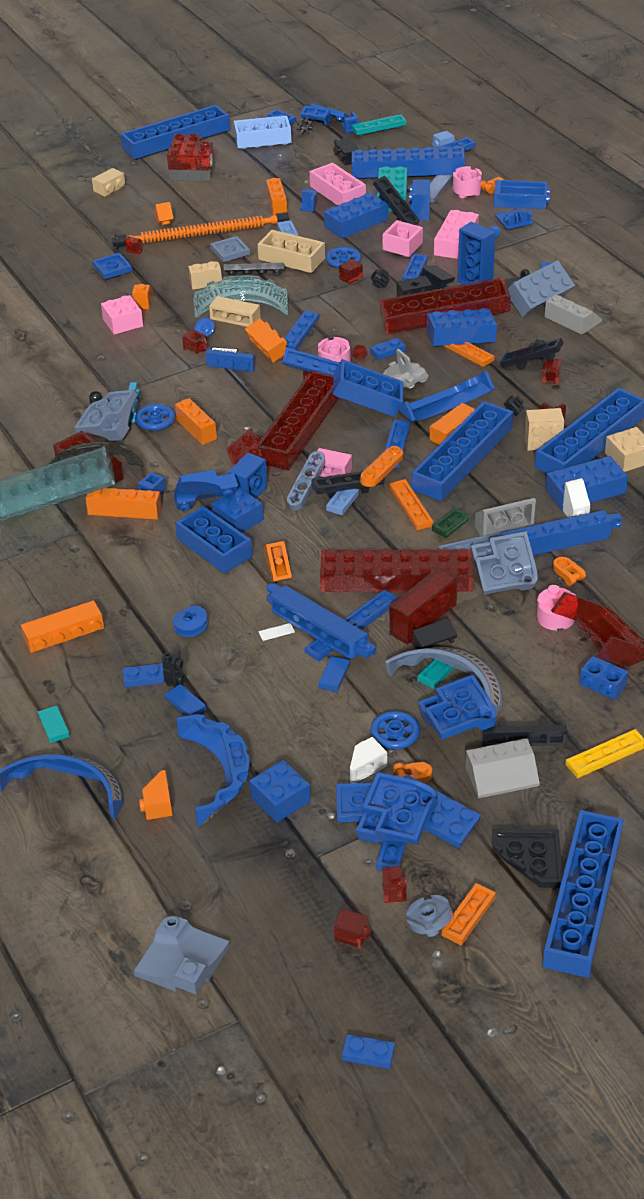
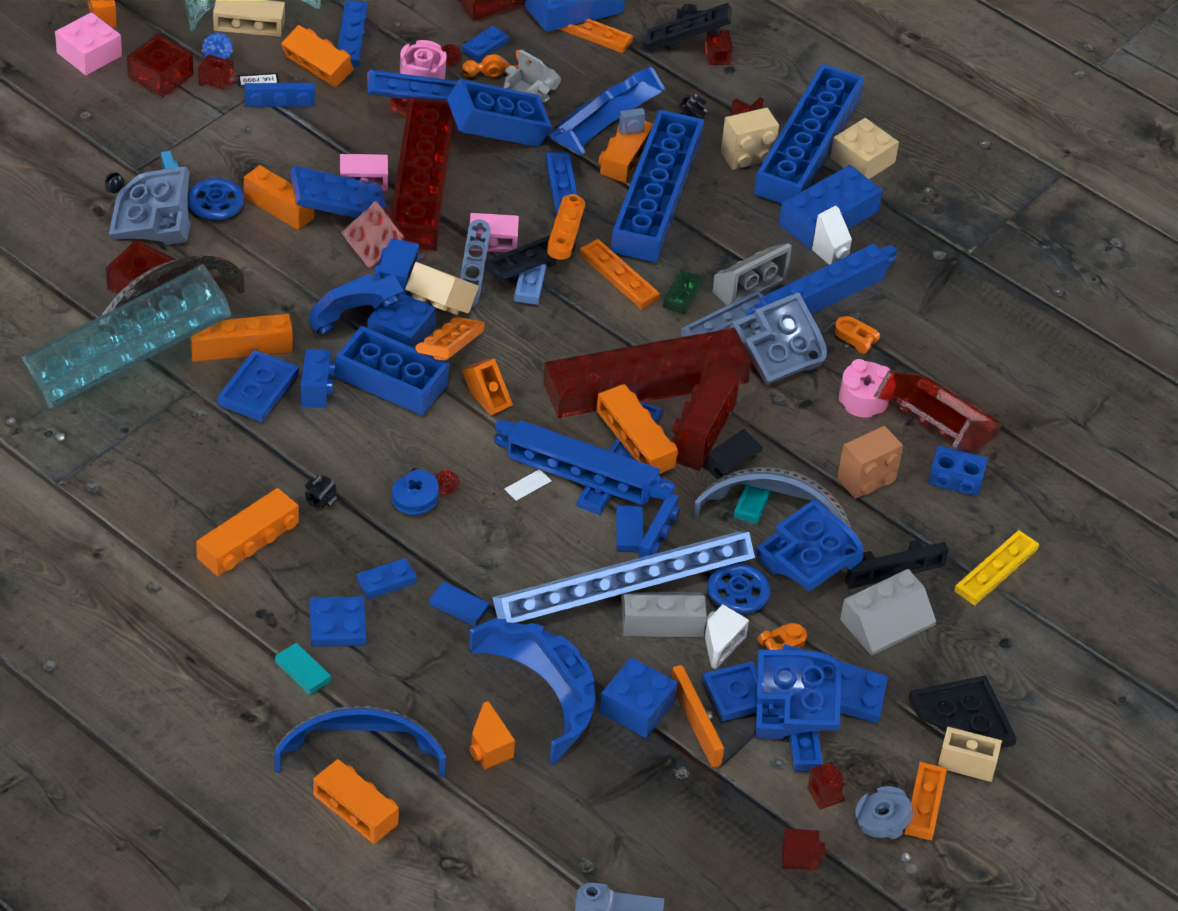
camera: 25 degrees left, 5 degrees up
blue brick [138,472,166,494] -> none
black hinge [162,650,185,688] -> none
blue brick [543,810,624,978] -> none
none -> clear red brick [127,34,194,98]
none -> blue plate [217,349,299,422]
none -> blue plate [290,166,389,224]
none -> blue brick [301,349,335,408]
none -> black gear [304,475,337,508]
none -> blue plate [310,596,366,647]
none -> orange brick [313,759,399,844]
none -> bright pink brick [340,154,388,192]
none -> tan brick [405,262,479,315]
none -> orange hinge [415,317,484,360]
none -> clear red plate [435,470,460,495]
none -> orange piece [461,50,529,78]
none -> light blue brick [492,532,755,623]
none -> orange brick [597,384,678,473]
none -> sand blue plate [619,108,645,135]
none -> light grey slope [621,591,707,637]
none -> blue plate [638,493,681,558]
none -> orange tile [671,665,724,768]
none -> nougat brick [837,426,903,499]
none -> tan brick [938,727,1002,782]

